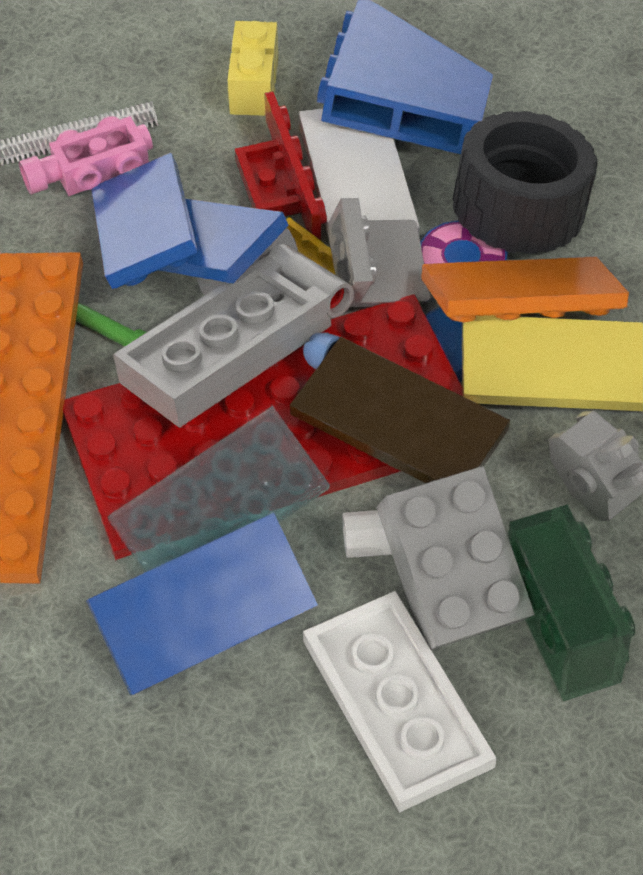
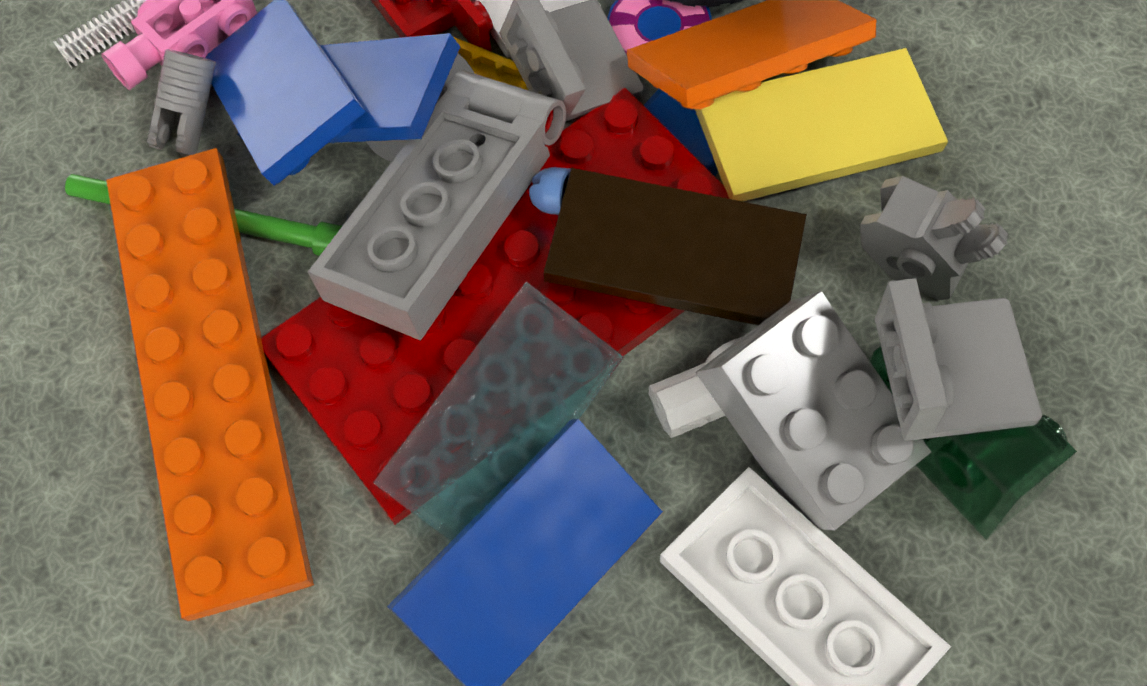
camera: 15 degrees left, 10 degrees up
none -> light grey hinge [147,49,216,157]
none -> light grey bracket [875,278,1042,441]

